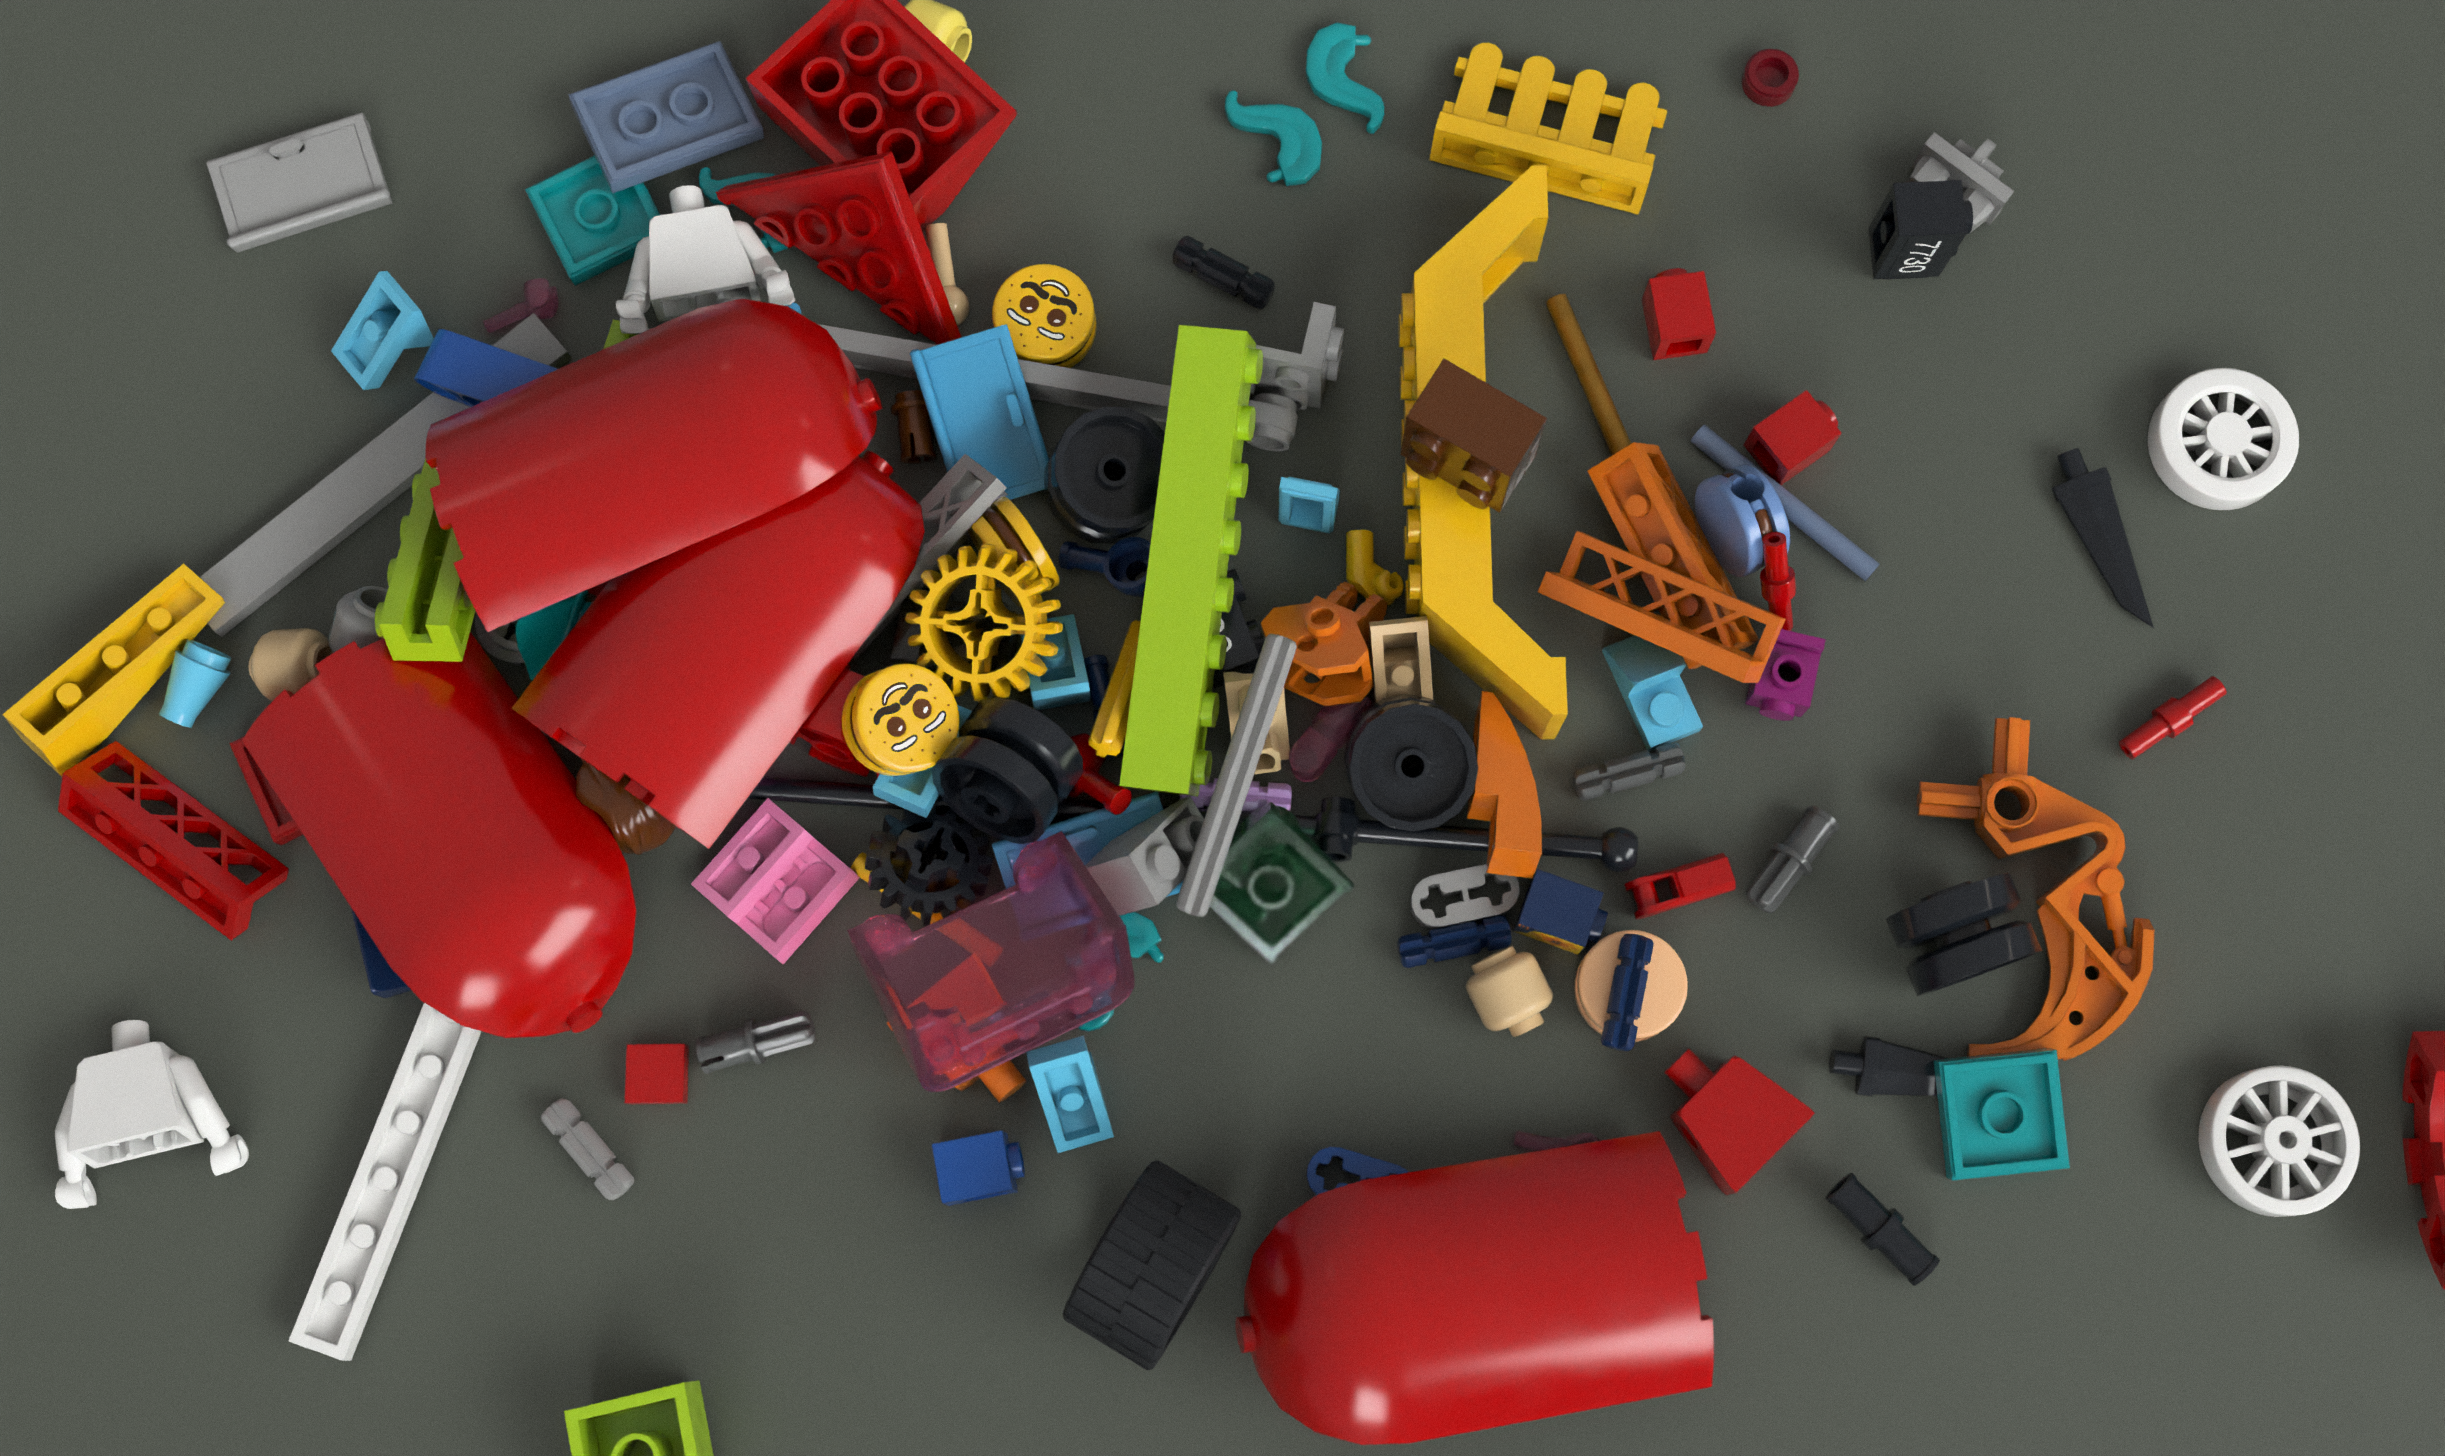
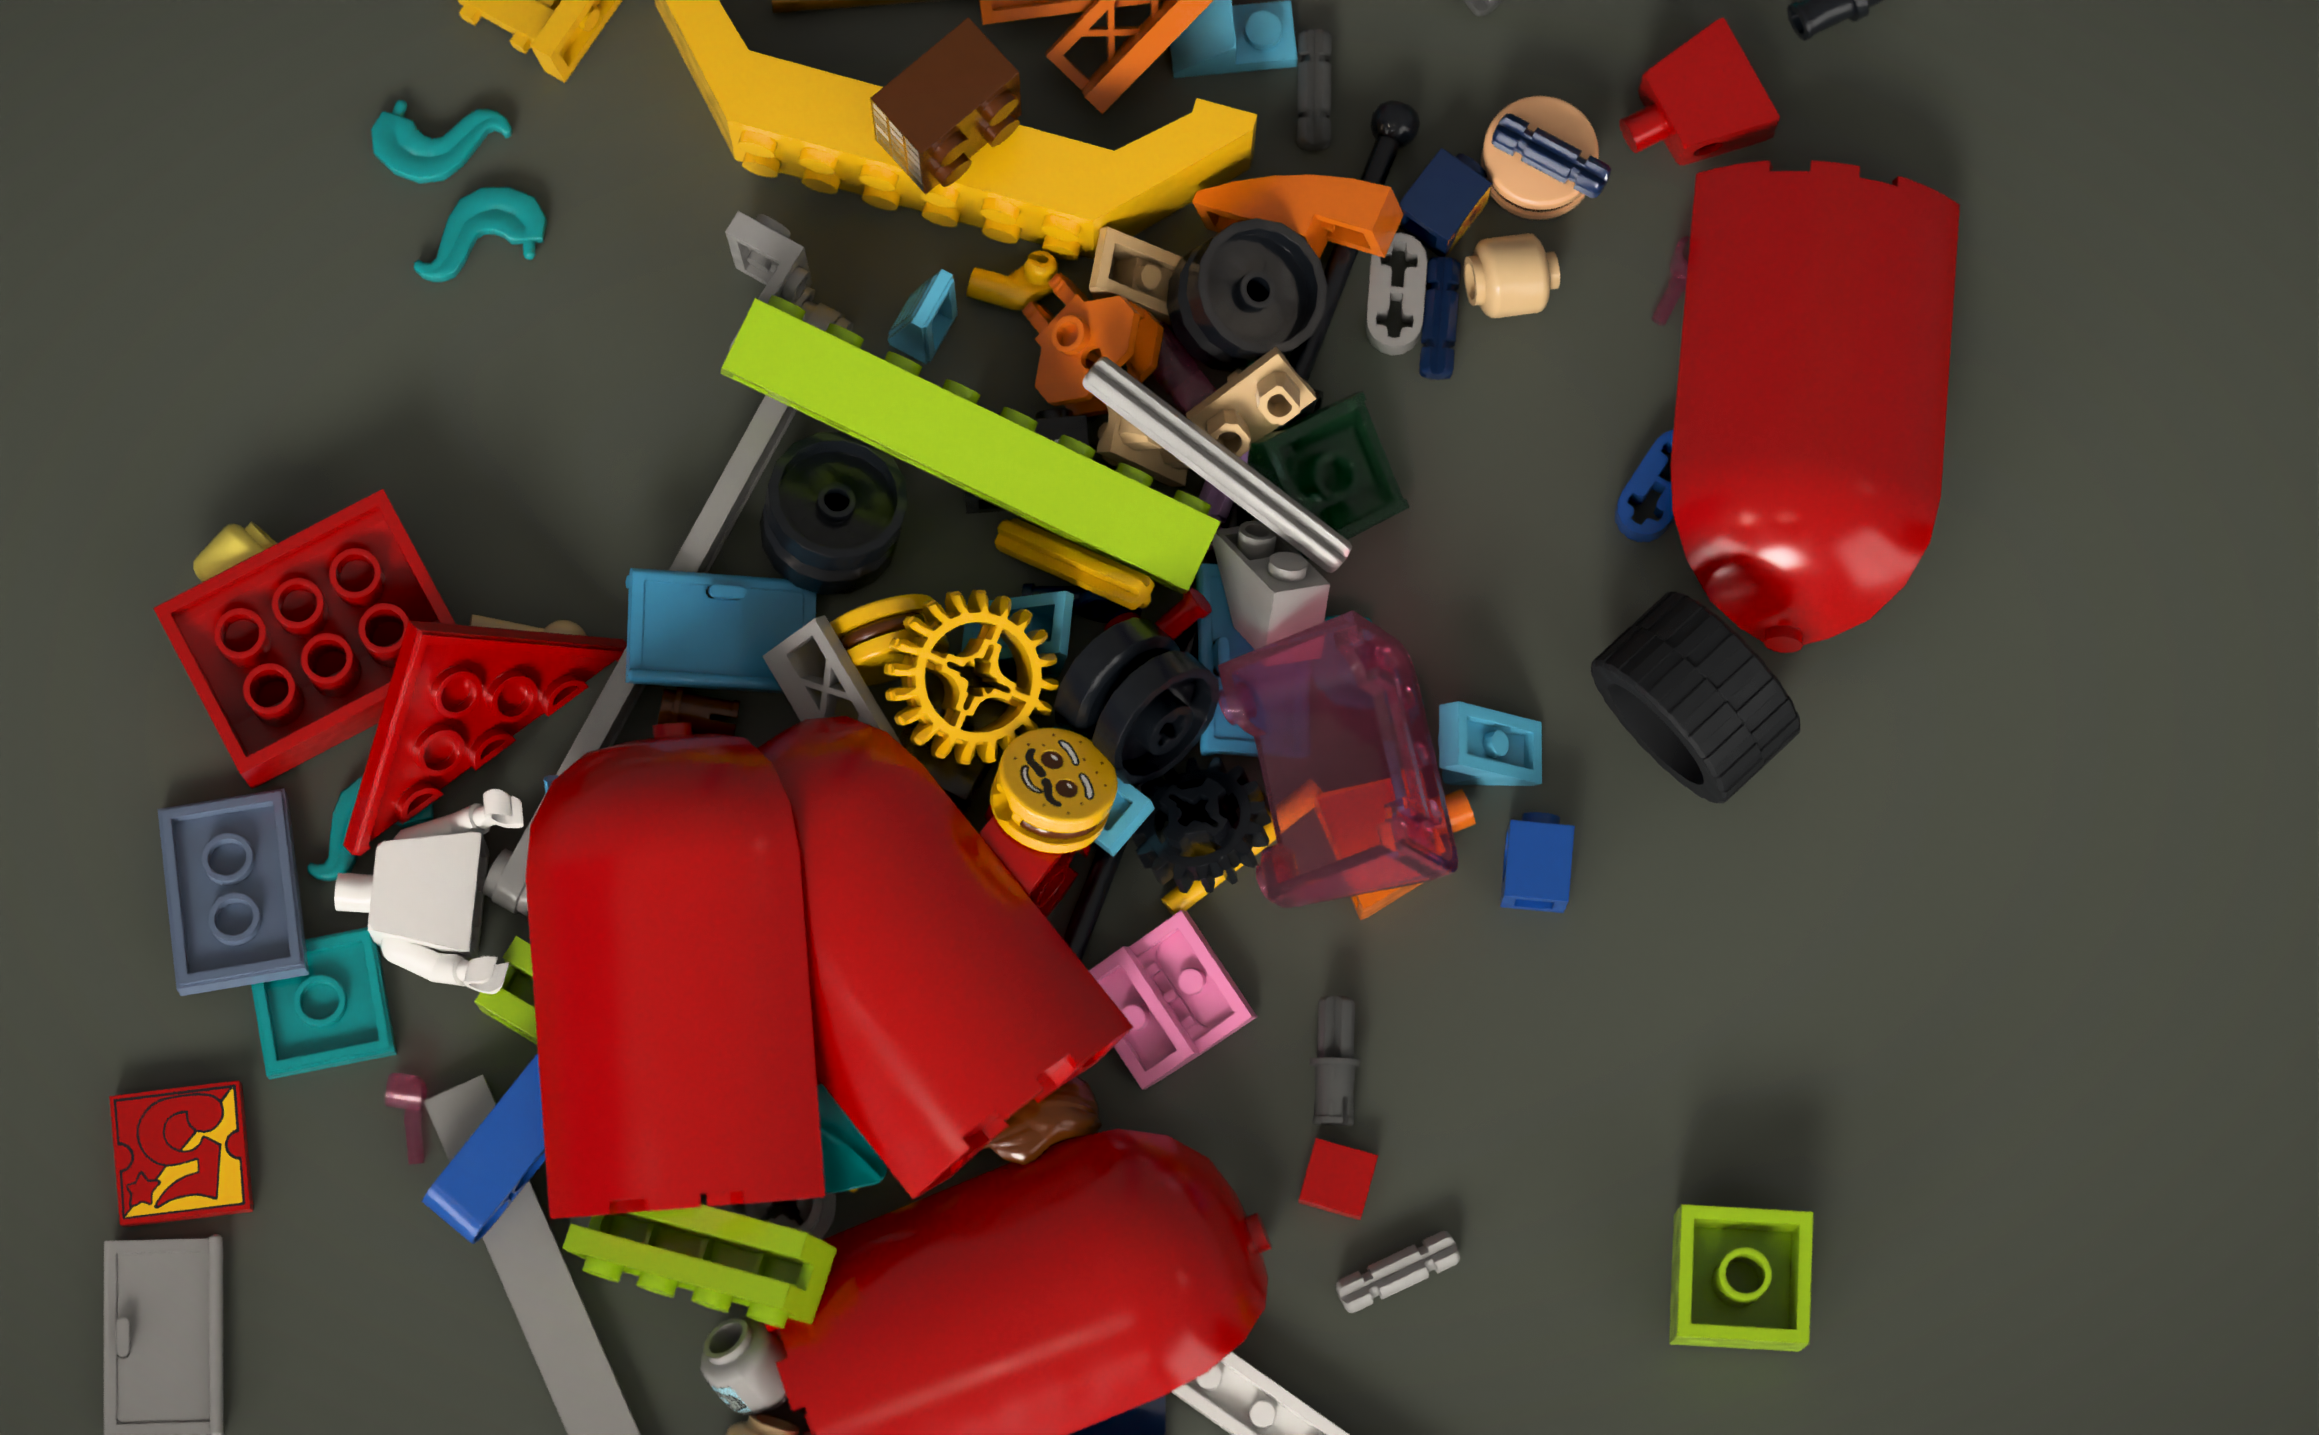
camera: 80 degrees left, 0 degrees up
medium azure slope [331,271,434,390] -> none
yellow head [992,264,1097,368] -> none
dark blue bar [1059,537,1151,597] -> none
black axle [1172,236,1275,309] -> none
red bar [1624,853,1736,920] -> none
none -> tile [109,1081,254,1227]
none -> tan hips [1186,346,1316,457]

